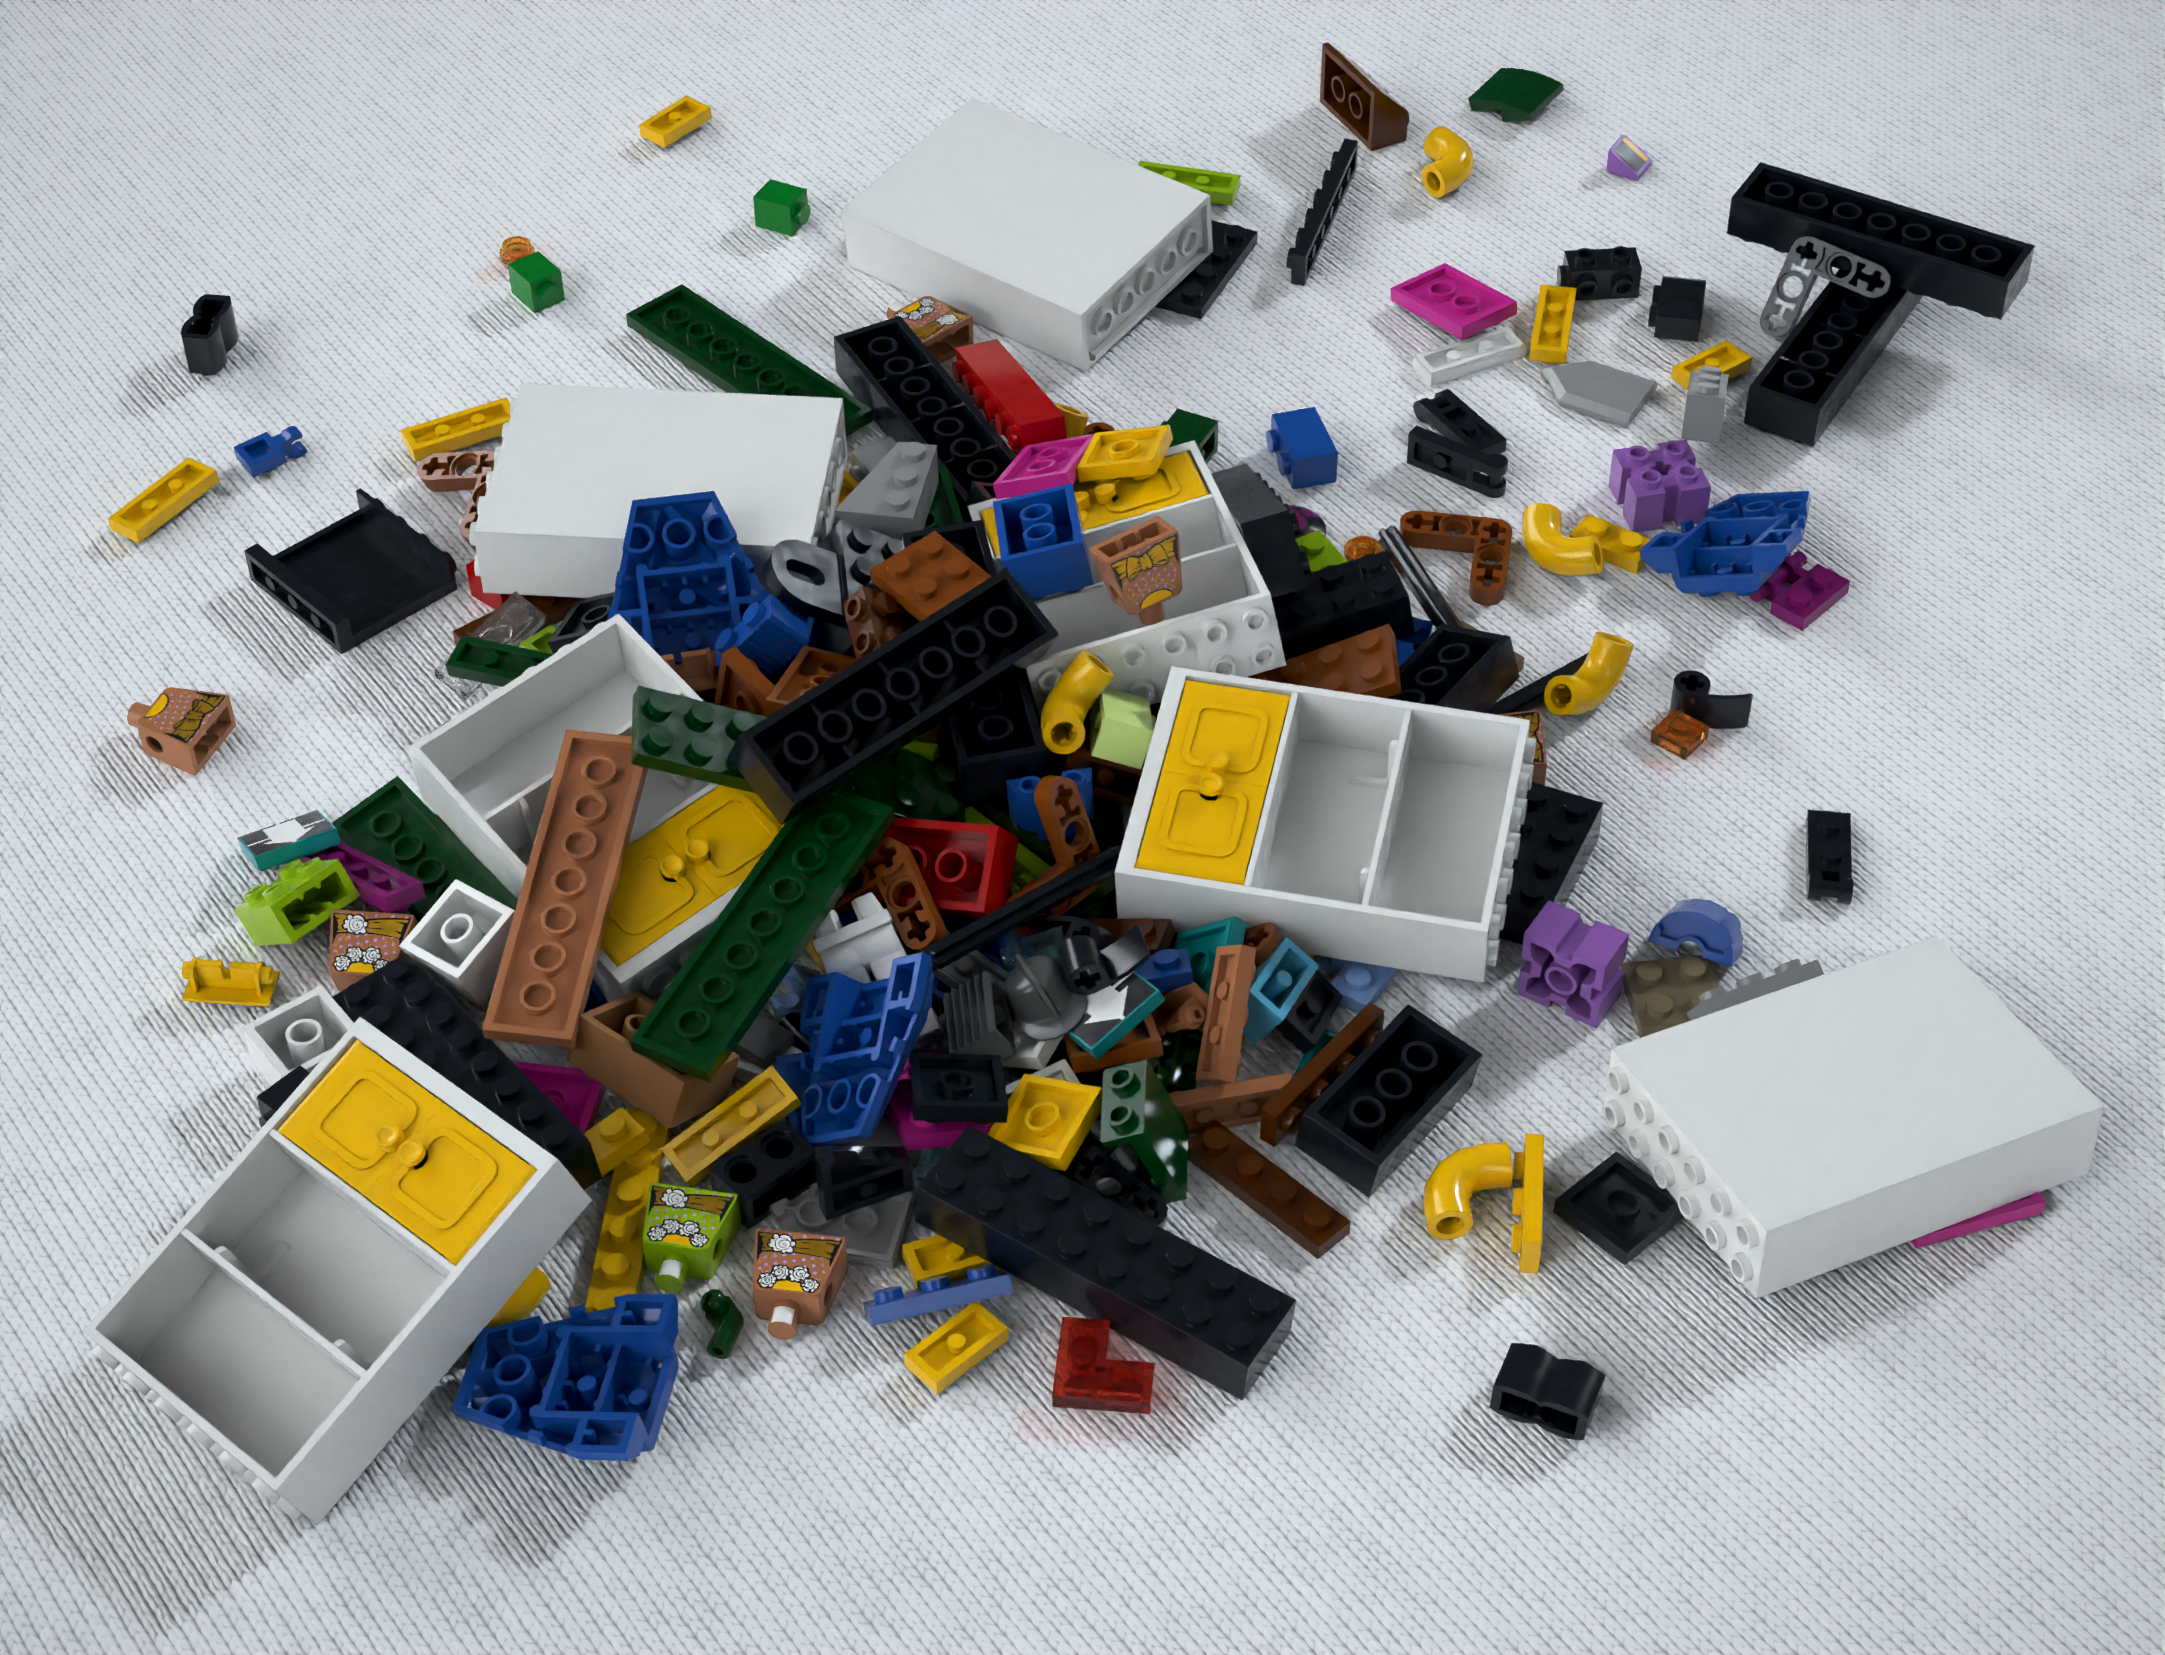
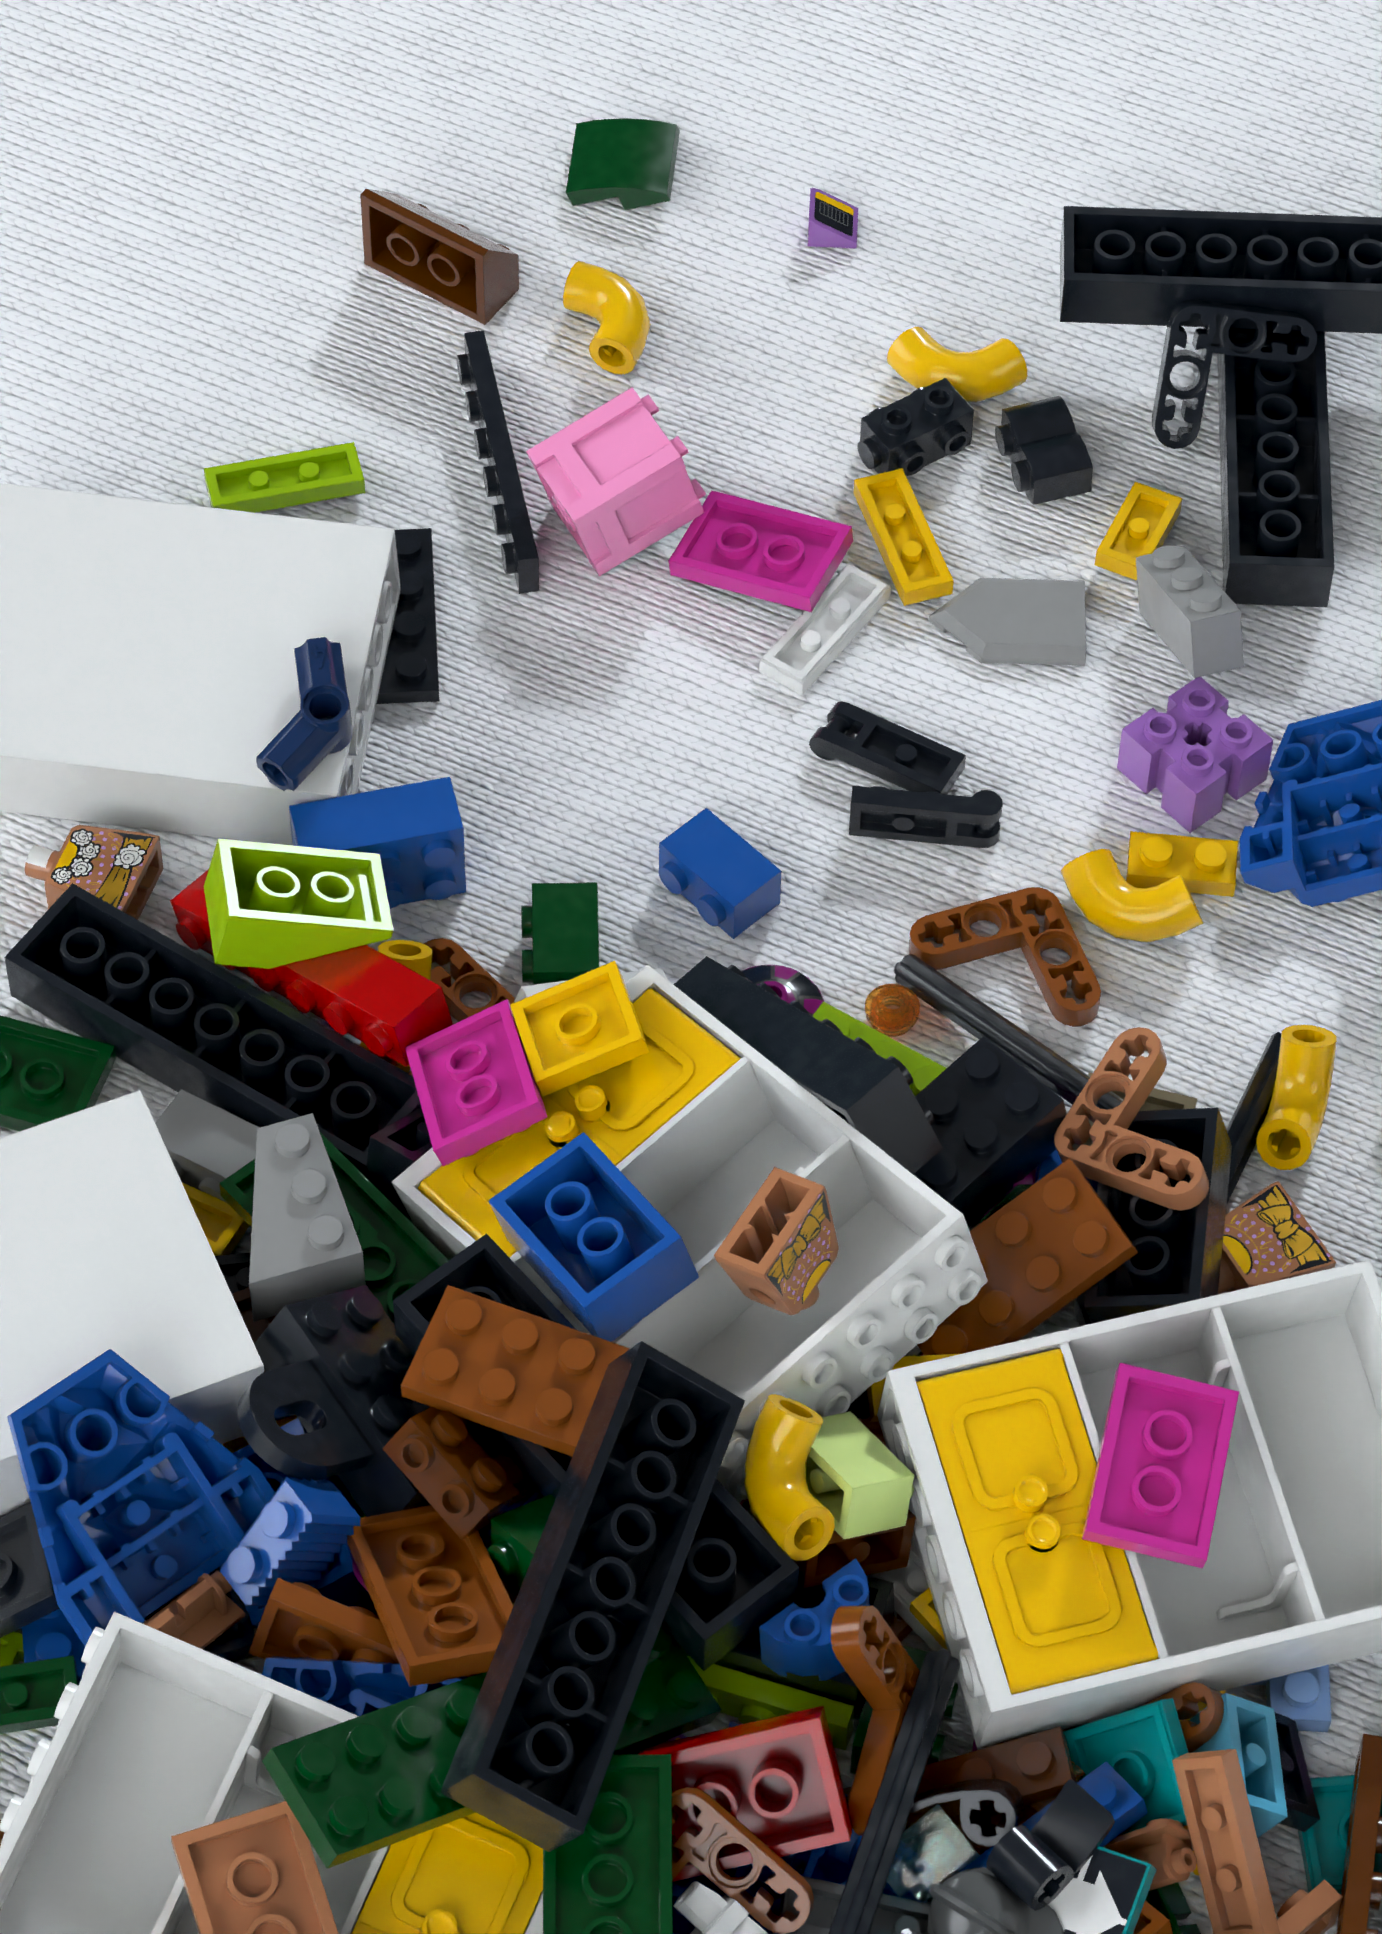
camera: 30 degrees left, 10 degrees up
none -> lime slope [204,838,394,969]
none -> dark blue piece [256,637,353,791]
none -> blue brick [289,777,466,909]
none -> bright pink container [526,387,706,576]
none -> yellow cylinder [887,327,1028,402]
none -> nougat beam [1054,1027,1209,1211]
none -> dark pink plate [1082,1363,1239,1569]

